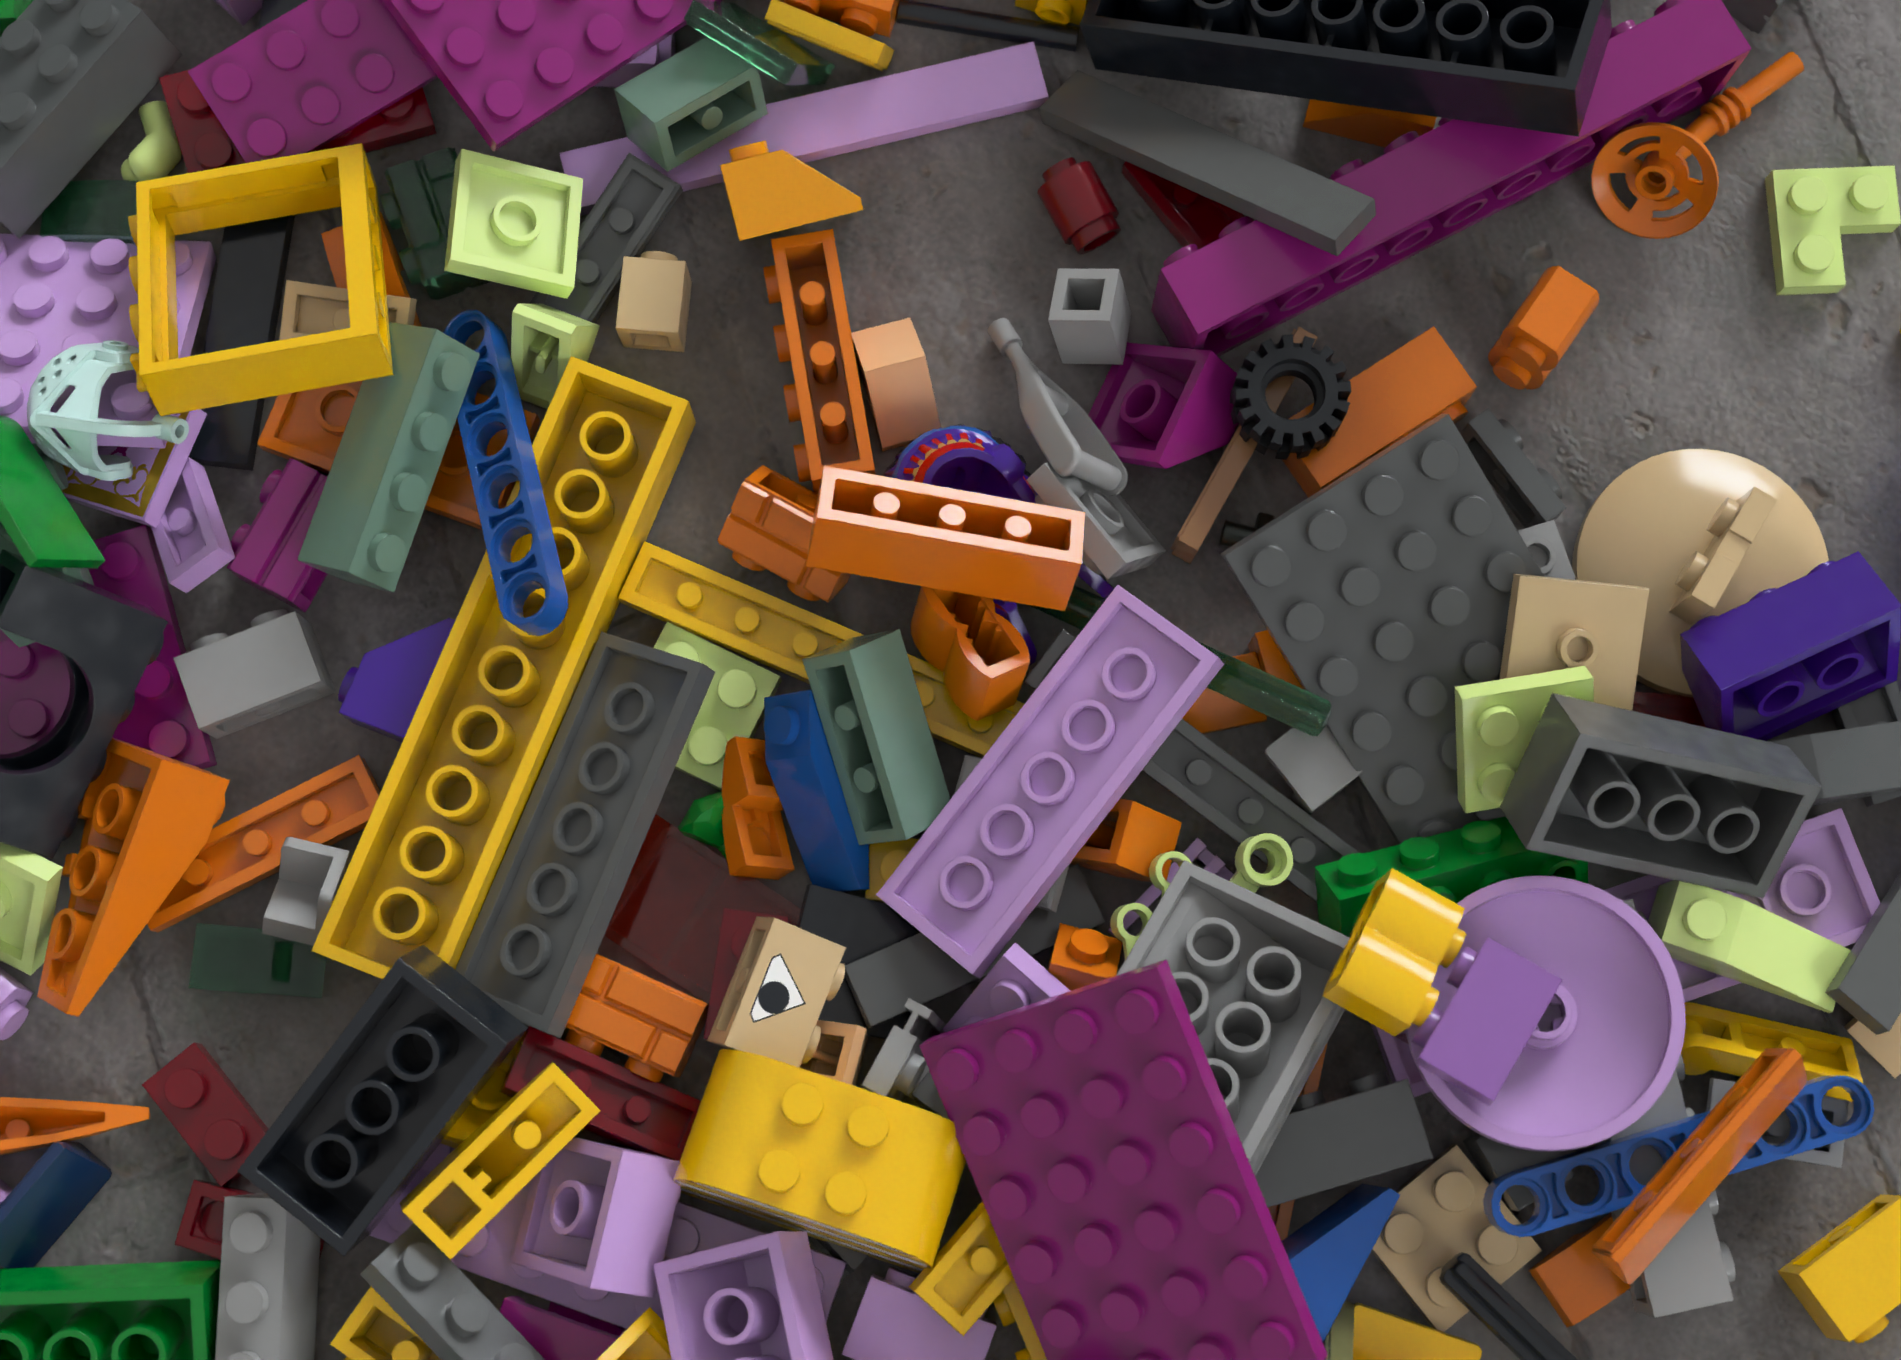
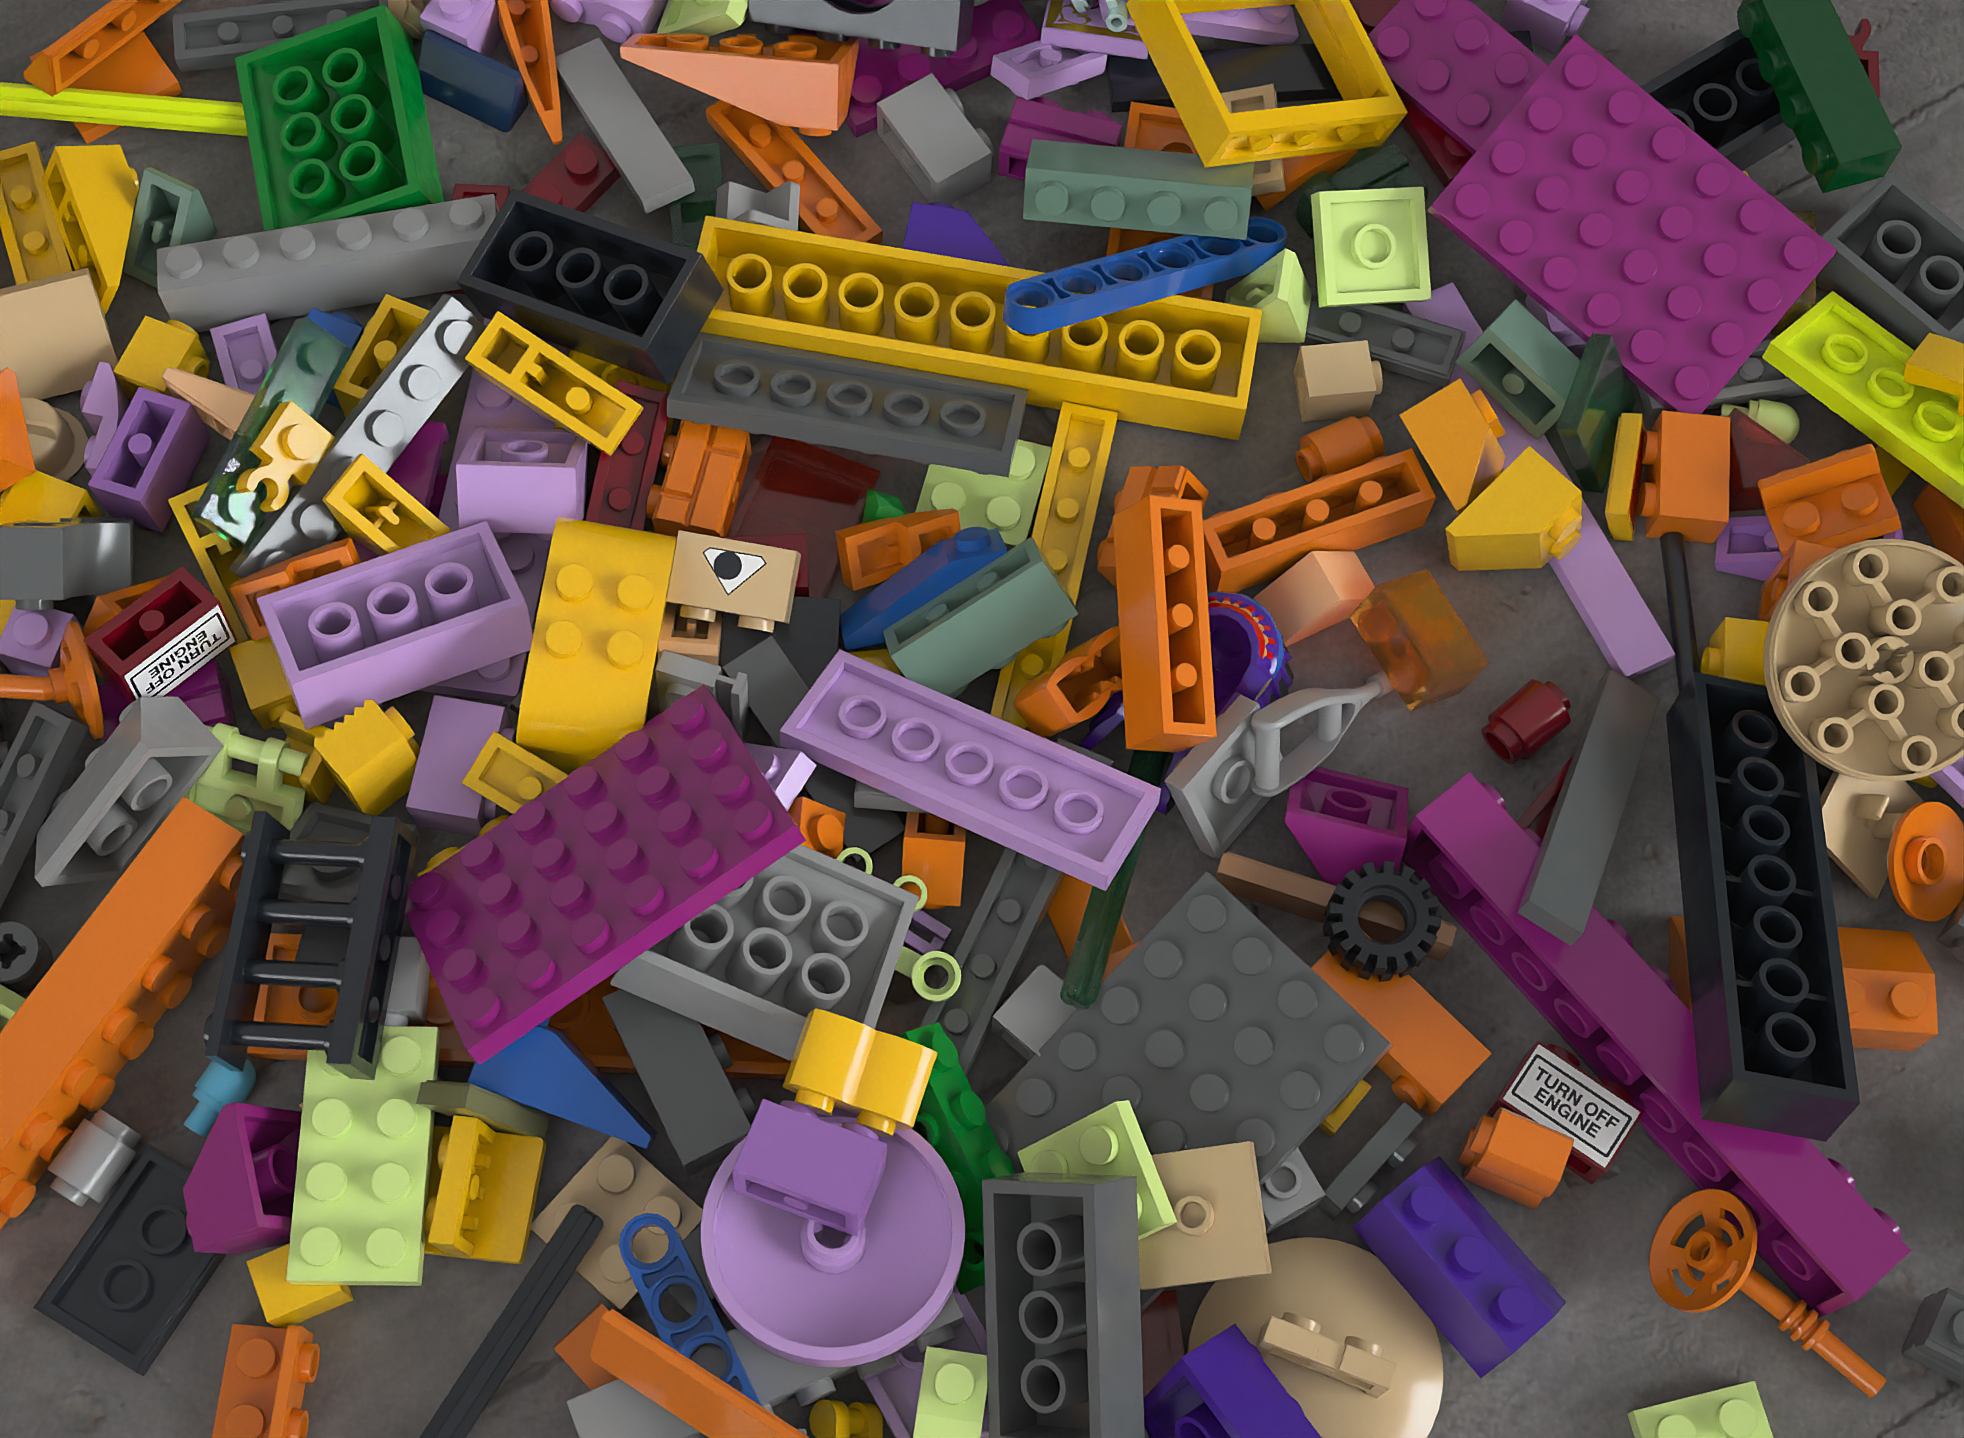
camera: 75 degrees right, 10 degrees down
light grey brick [1048,268,1132,365] -> none
none -> light grey tile [555,37,695,214]
none -> orange brick [1295,416,1385,482]
none -> clear orange brick [1349,569,1489,712]
none -> dark purple slope [1353,1156,1566,1378]
none -> yellow slope [1446,446,1582,571]
none -> brick [1487,1040,1644,1185]

